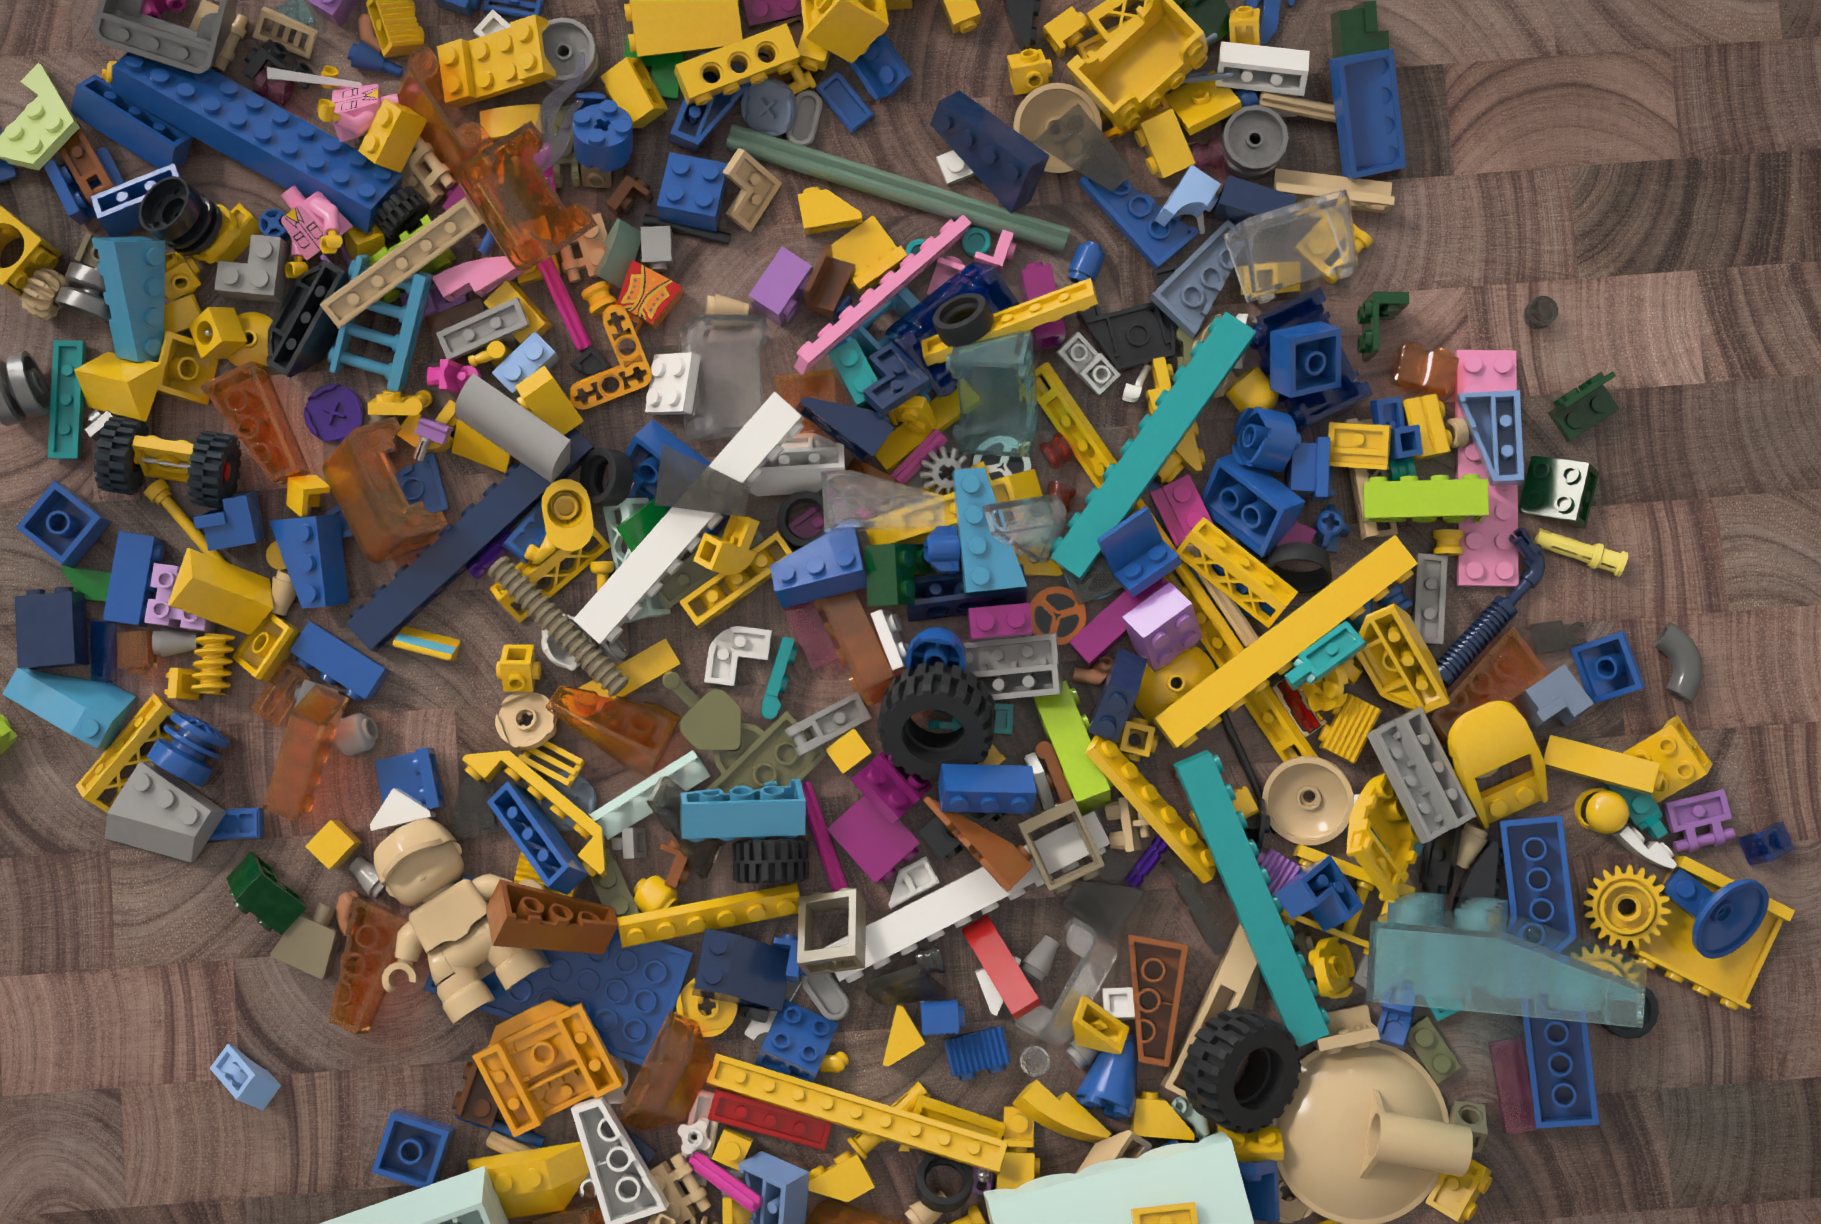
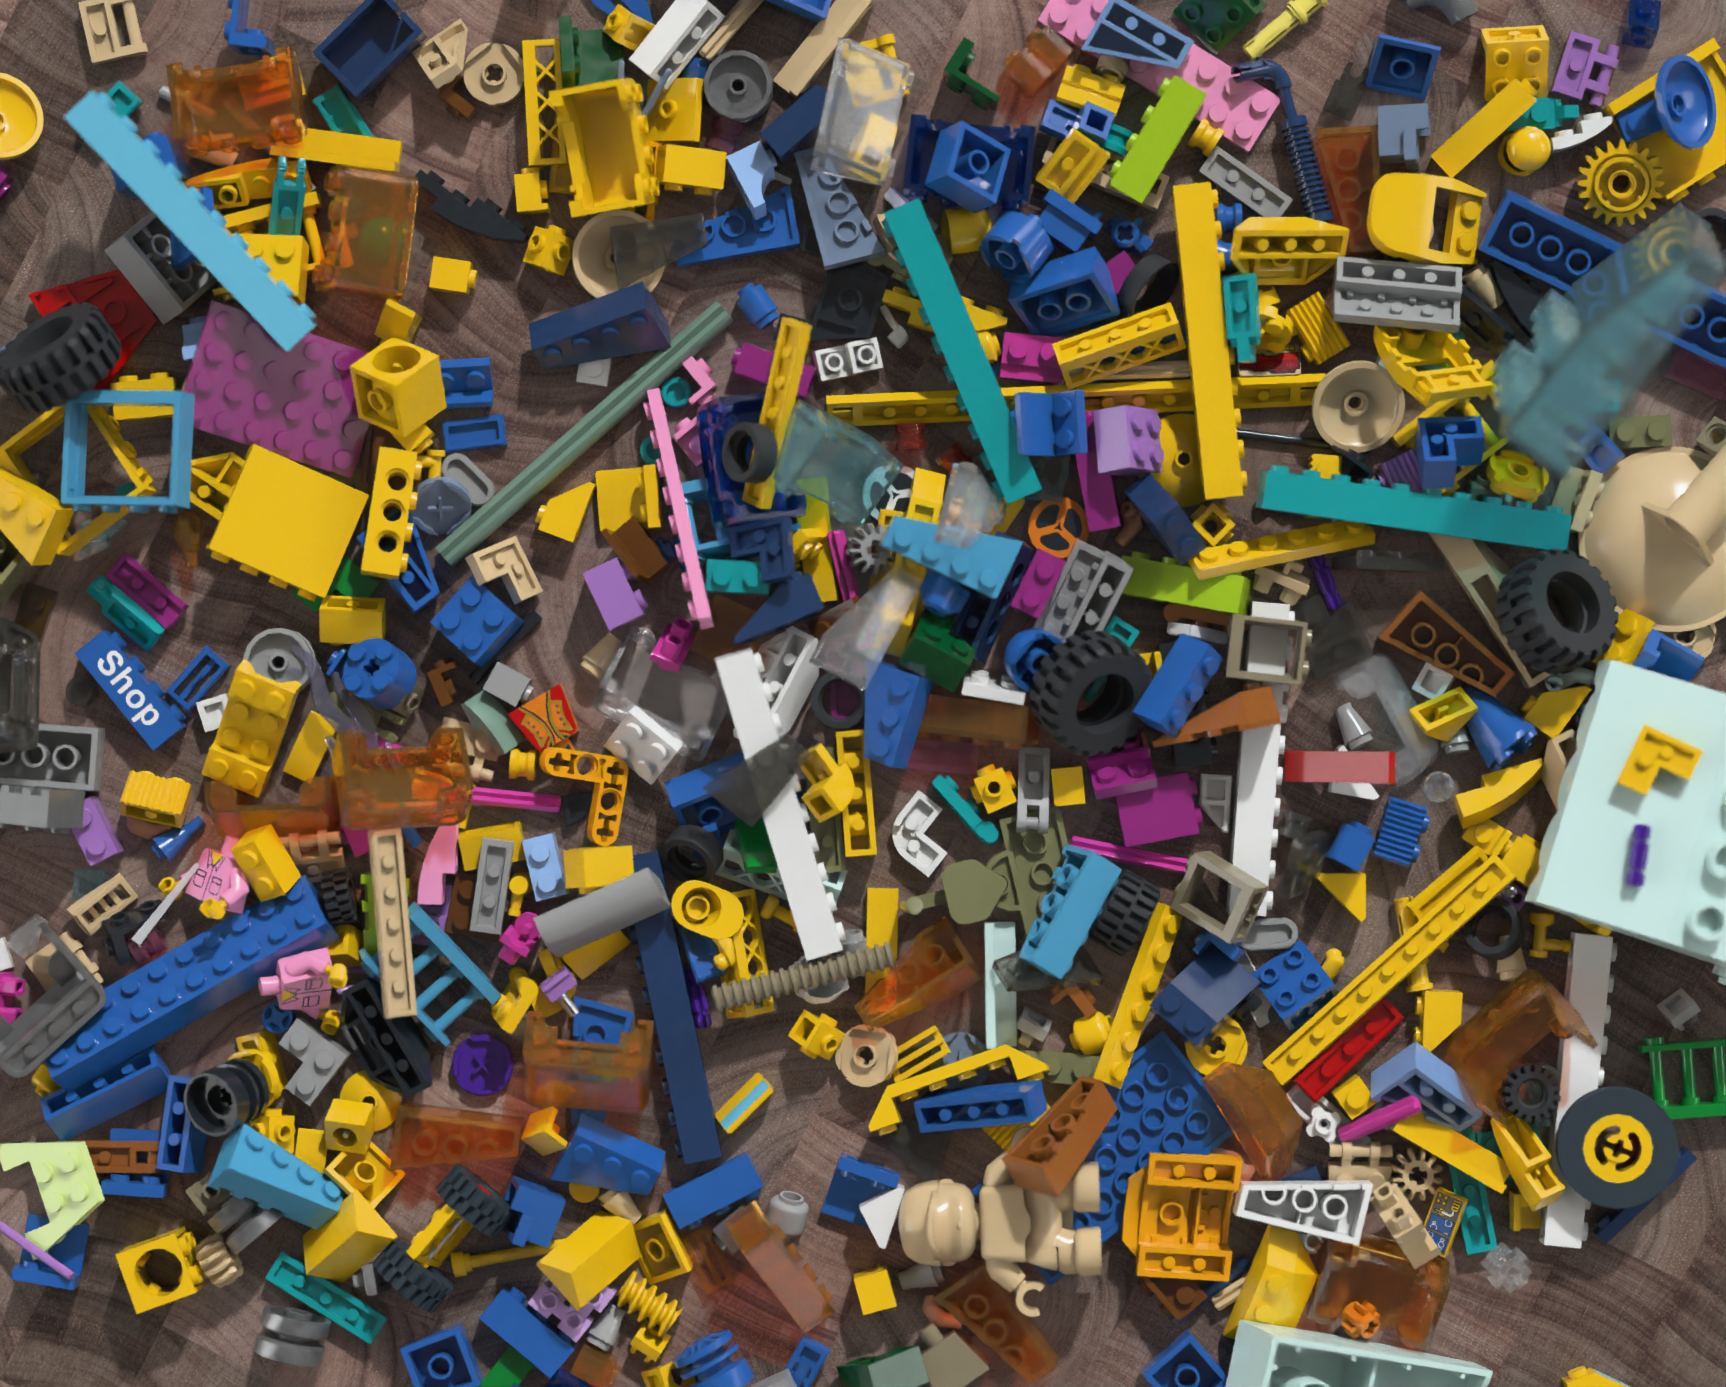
camera: 55 degrees left, 5 degrees up
none -> dark pink hips [649,616,696,673]
none -> yellow brick [970,764,1017,814]

